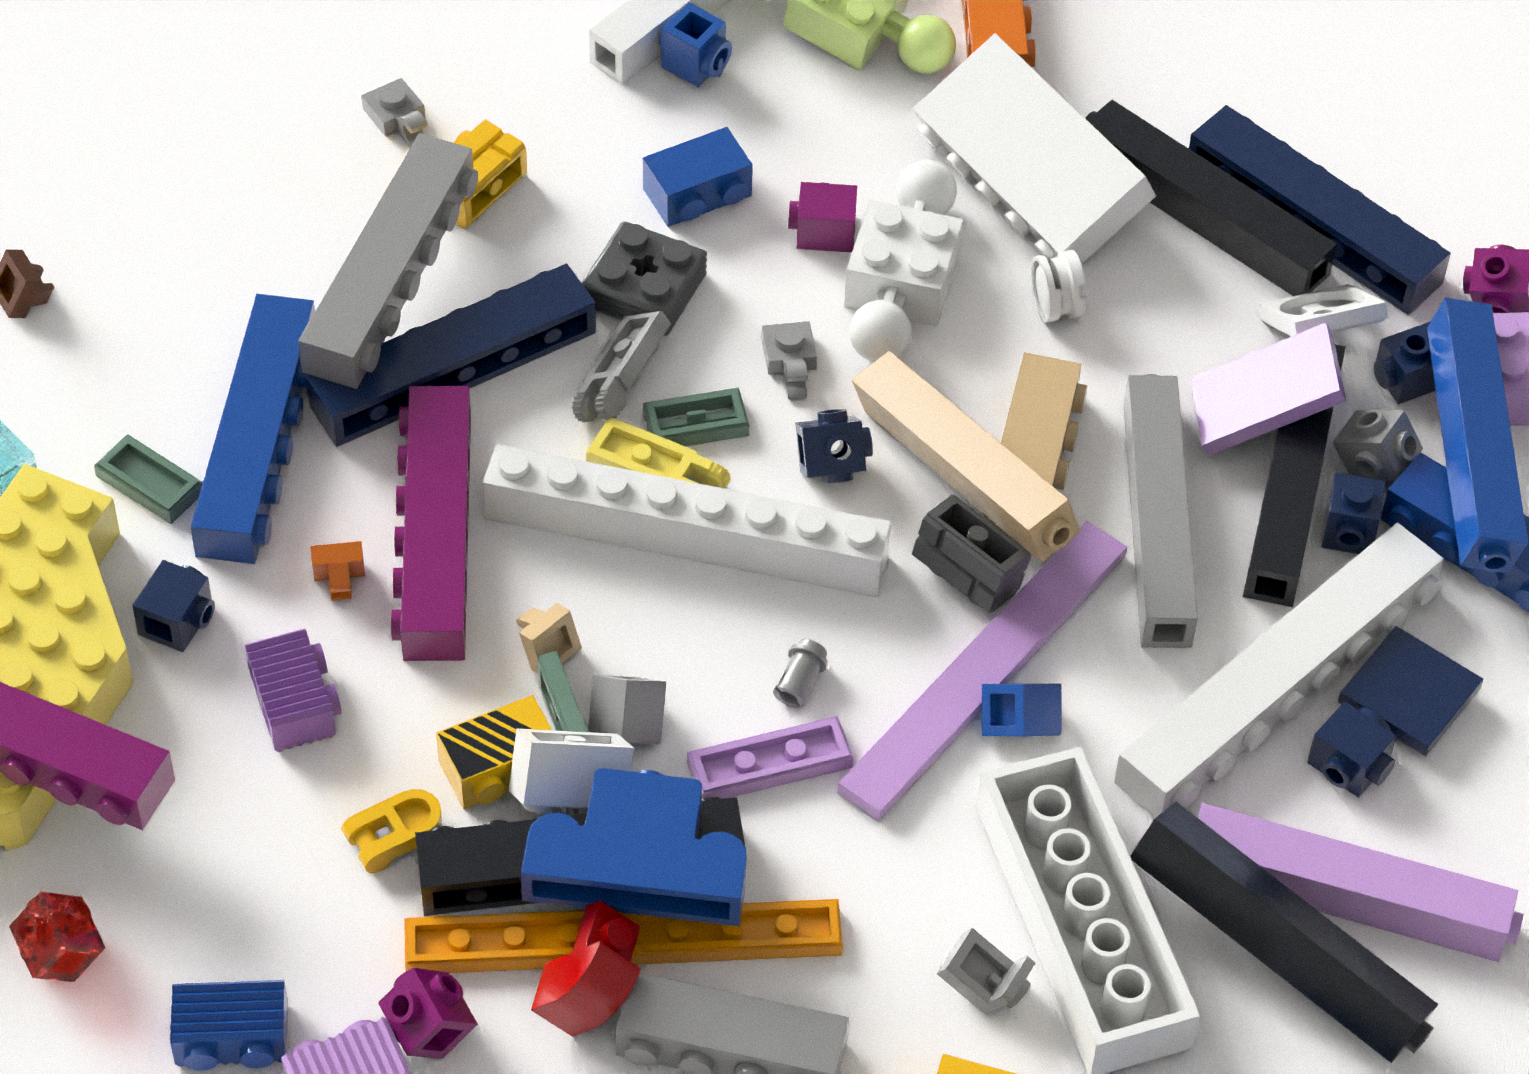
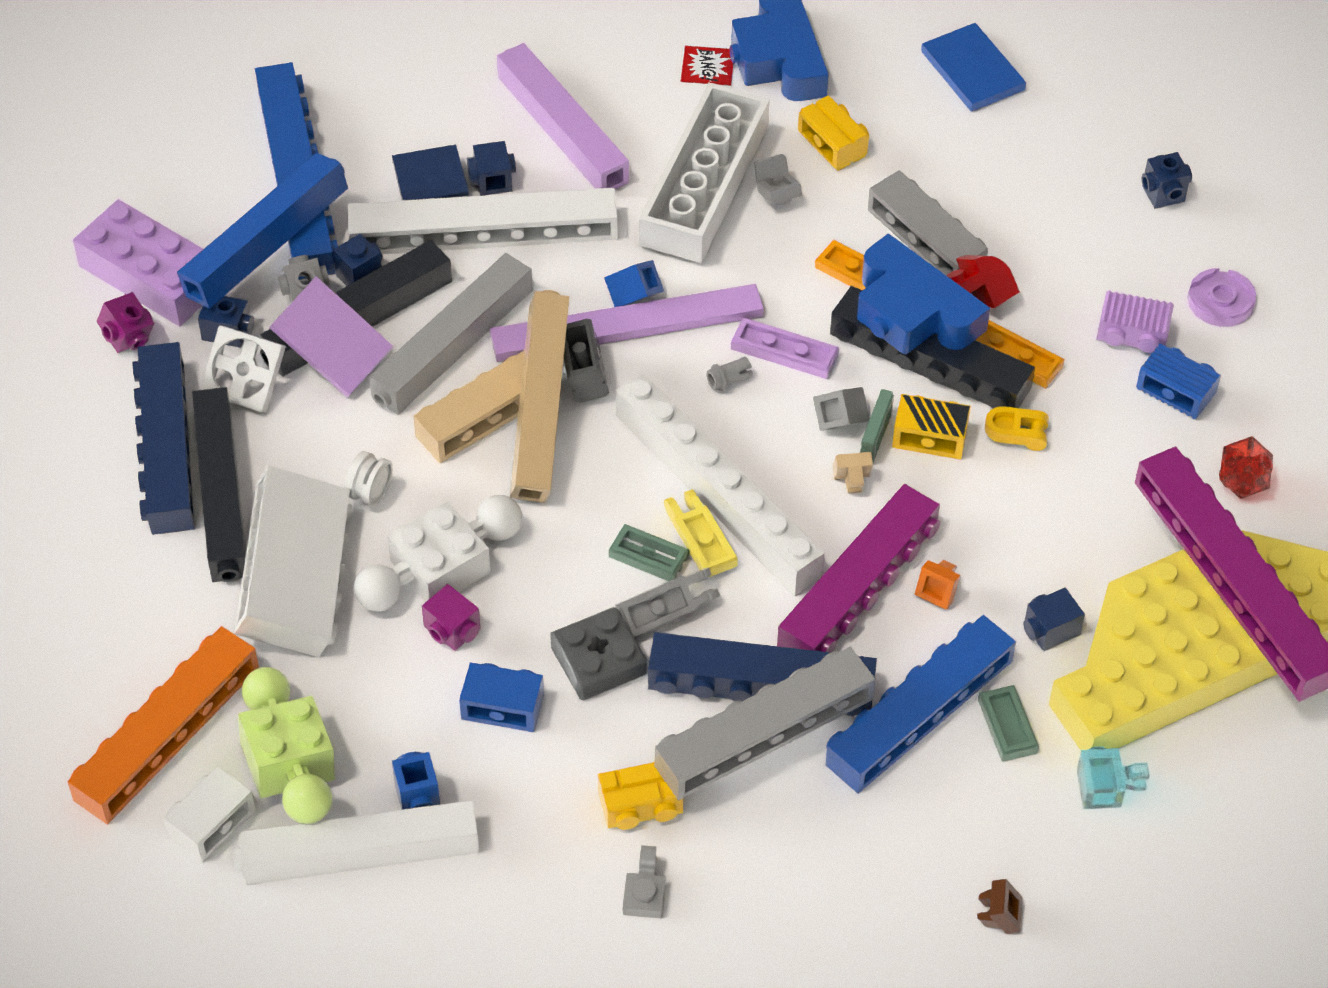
camera: 140 degrees left, 0 degrees up
medium lavender brick [244,628,342,752] -> none
magenta brick [378,968,478,1059] -> none
white brick [508,729,634,814] -> none
light grey plate [761,321,817,399] -> none
dark blue brick [795,409,873,483] -> none
black brick [1130,801,1439,1063] -> none

